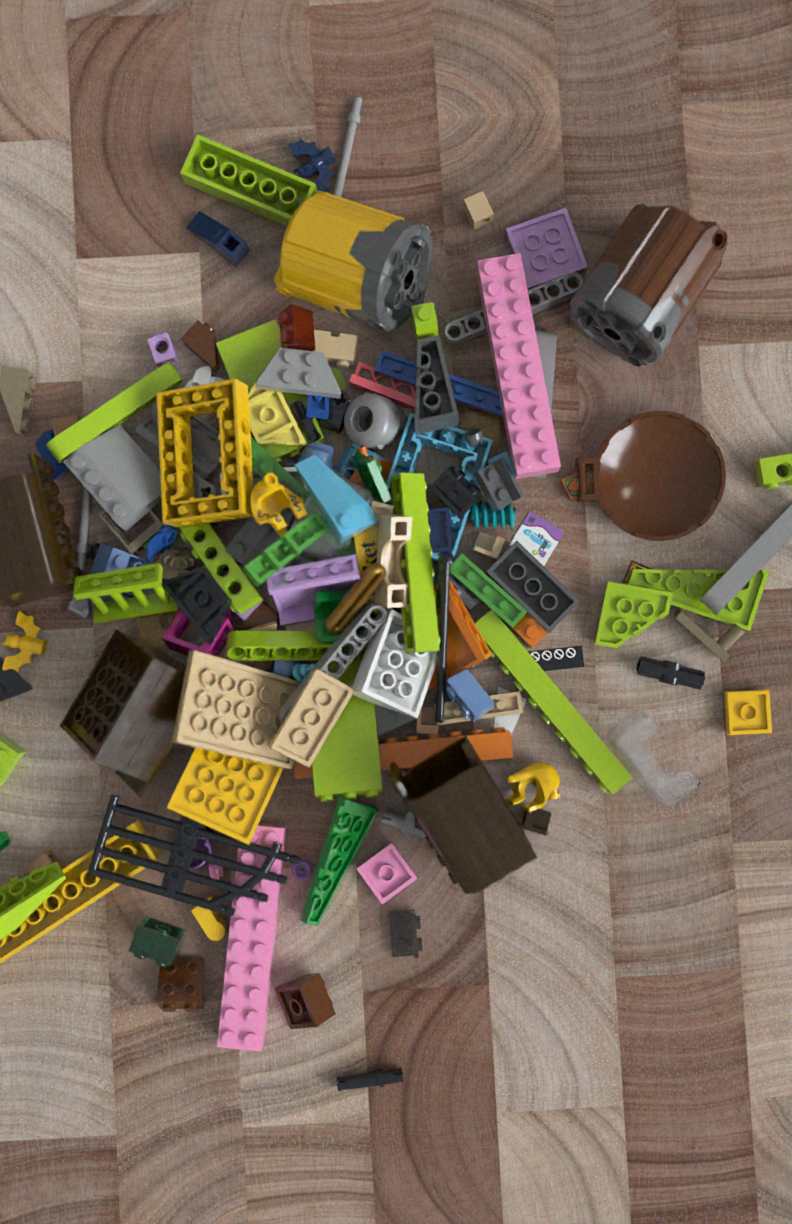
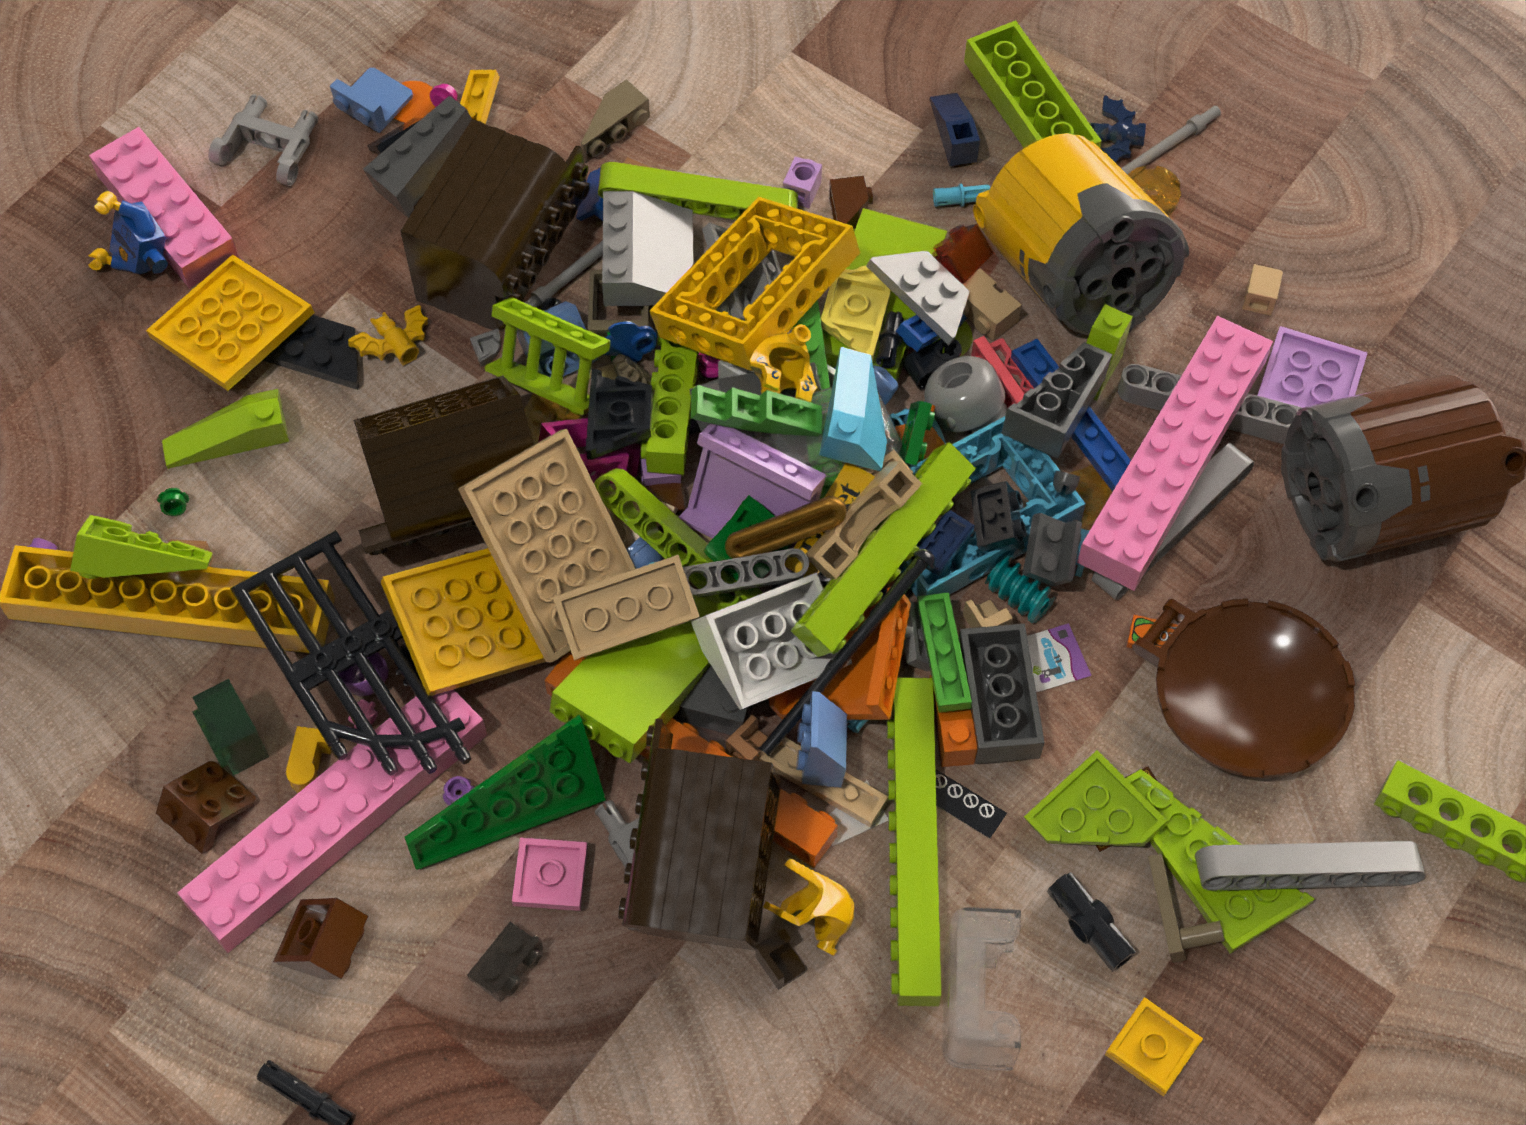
camera: 40 degrees right, 25 degrees down
none -> medium azure axle [933,183,990,207]
none -> clear yellow plate [1128,166,1181,215]

